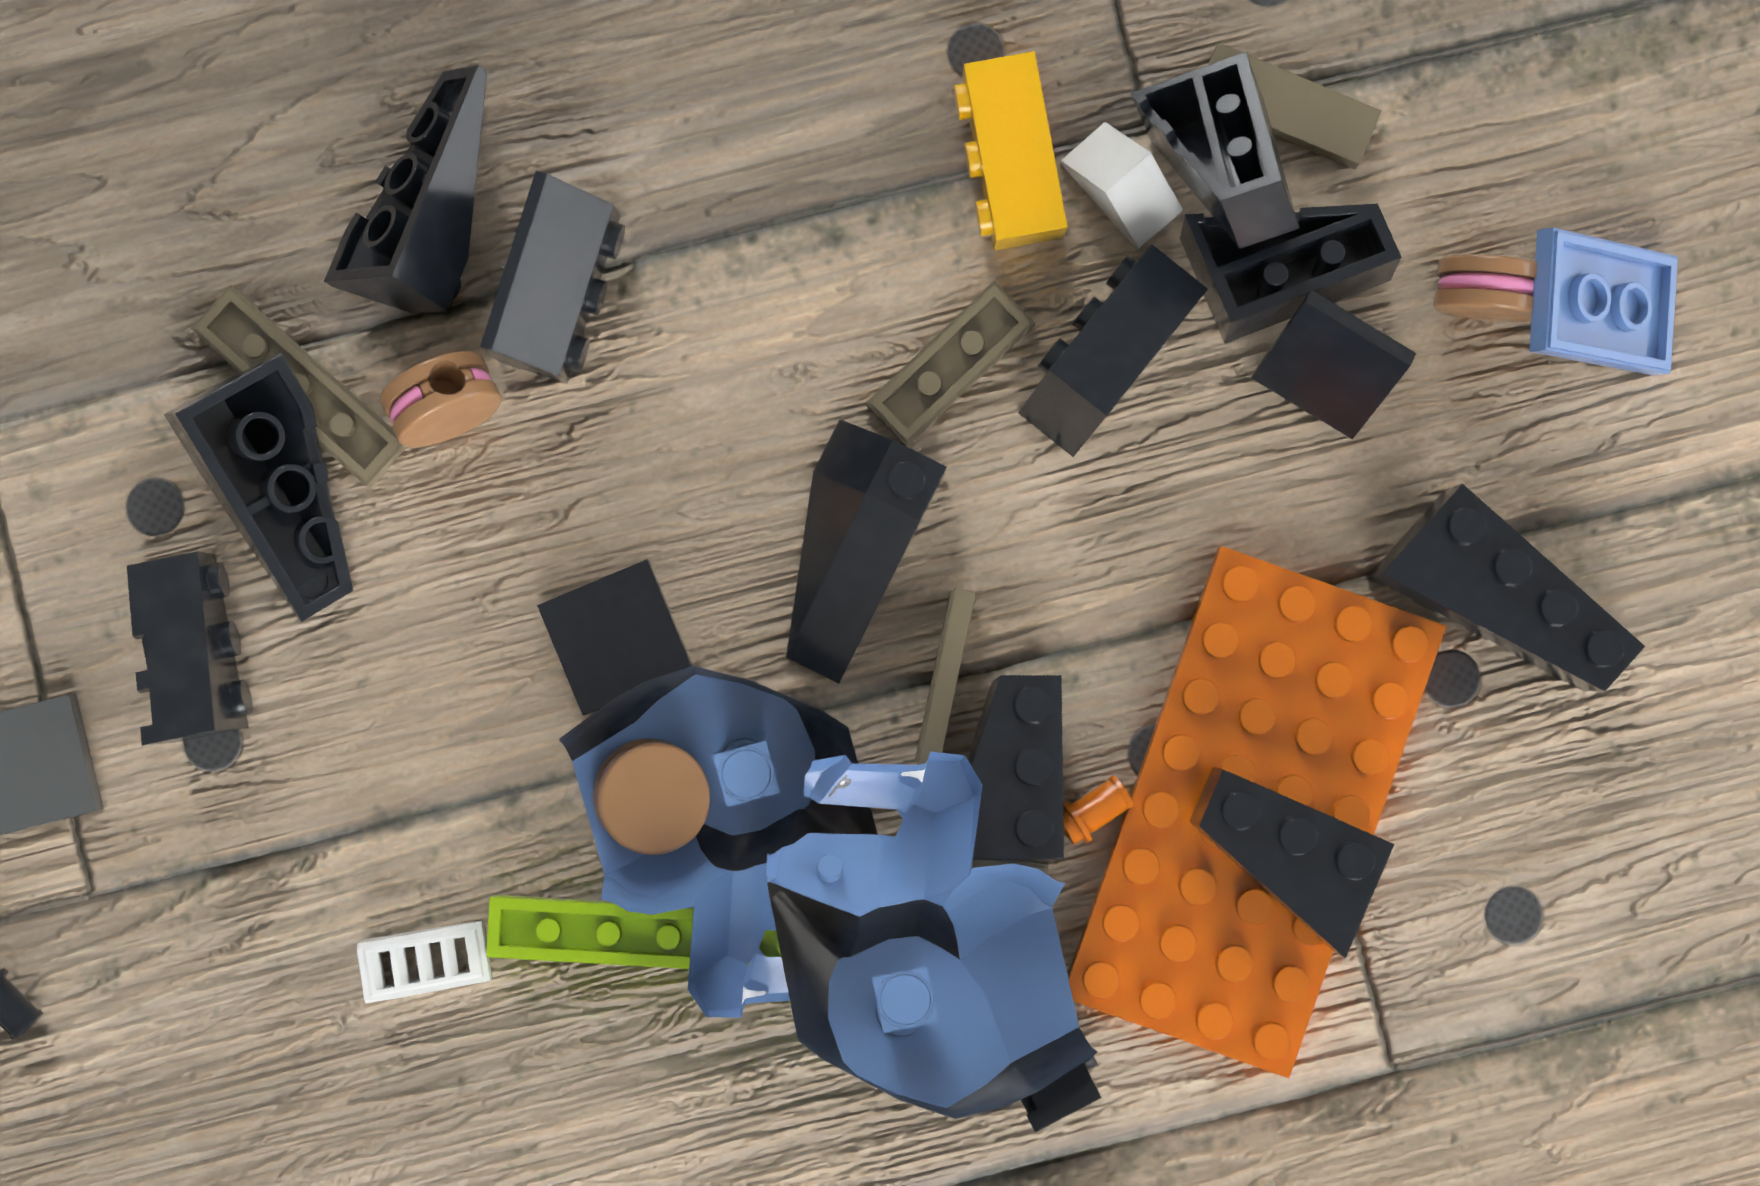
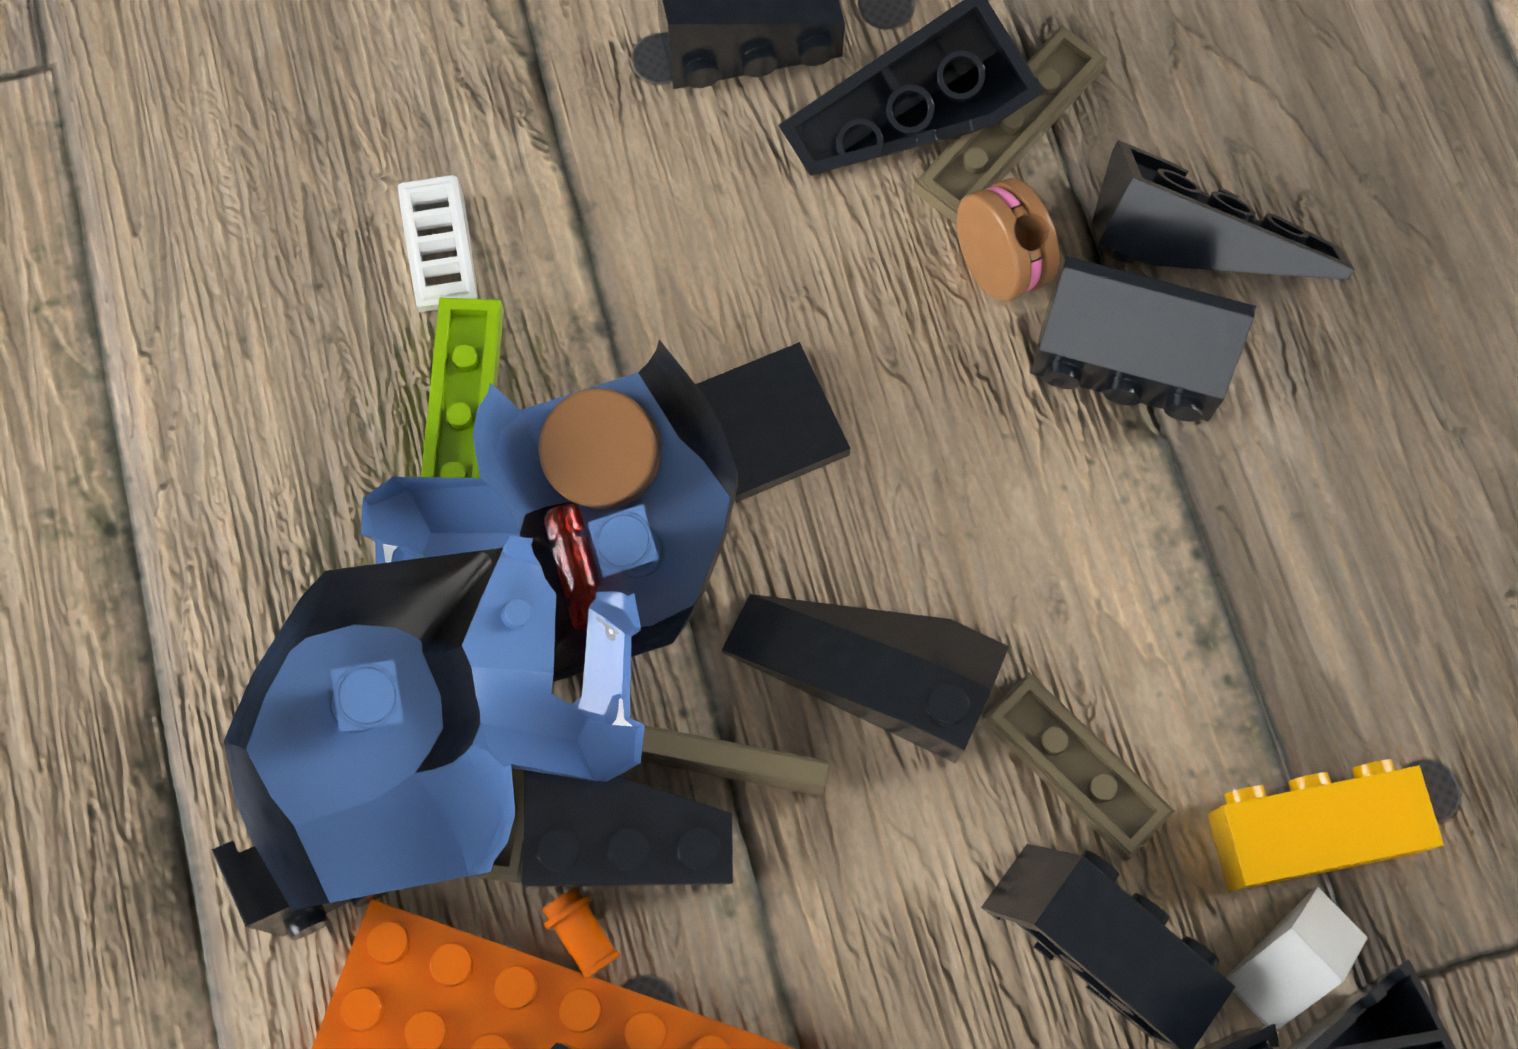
camera: 85 degrees right, 15 degrees down
none -> clear red axle [544,504,601,631]

